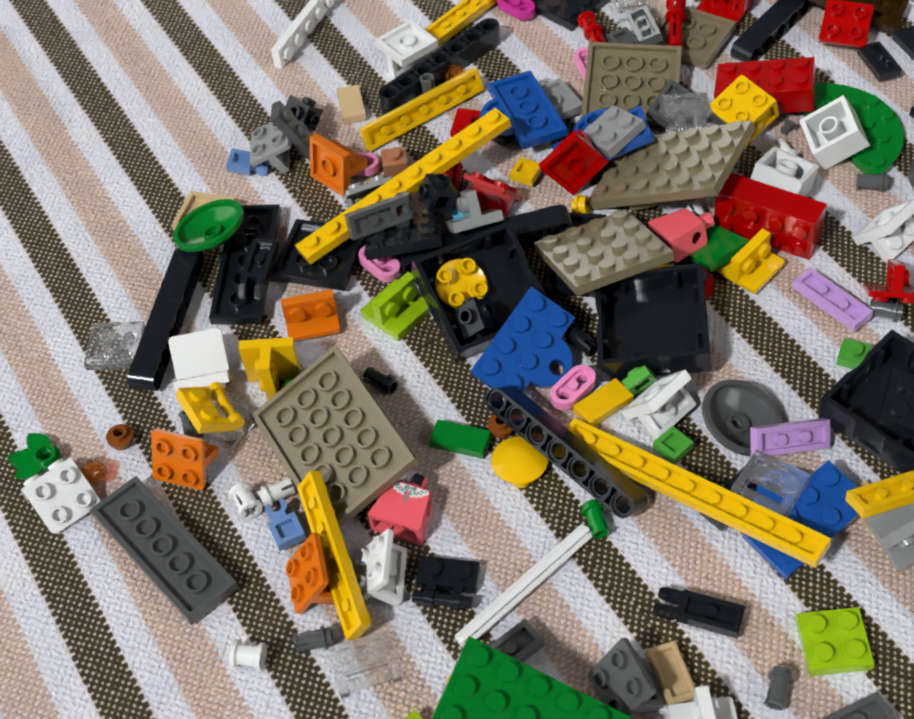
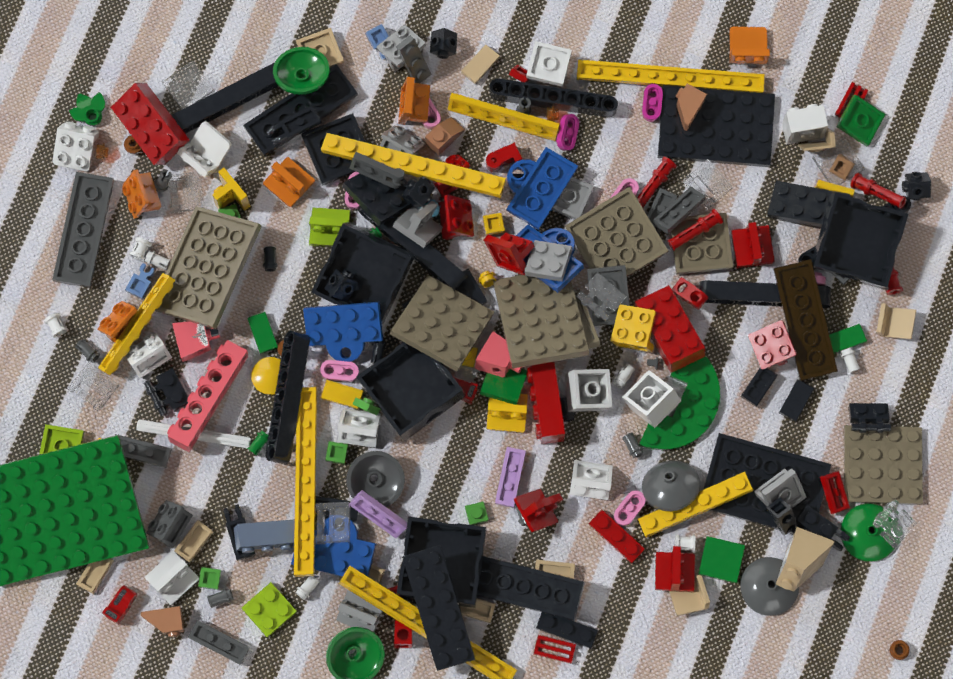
camera: 45 degrees right, 25 degrees up
yellow plate [176,382,245,434] -> none
yellow dish [435,258,488,309] -> none
none -> red brick [110,83,190,165]
none -> coral brick [167,340,248,453]
none -> bright green plate [198,567,221,590]
none -> sand blue brick [234,519,295,553]
none -> white pin [295,576,320,600]
none -> red tile [509,65,530,82]
none -> dark pink plate [556,114,579,151]
none -> red leg [672,277,709,310]

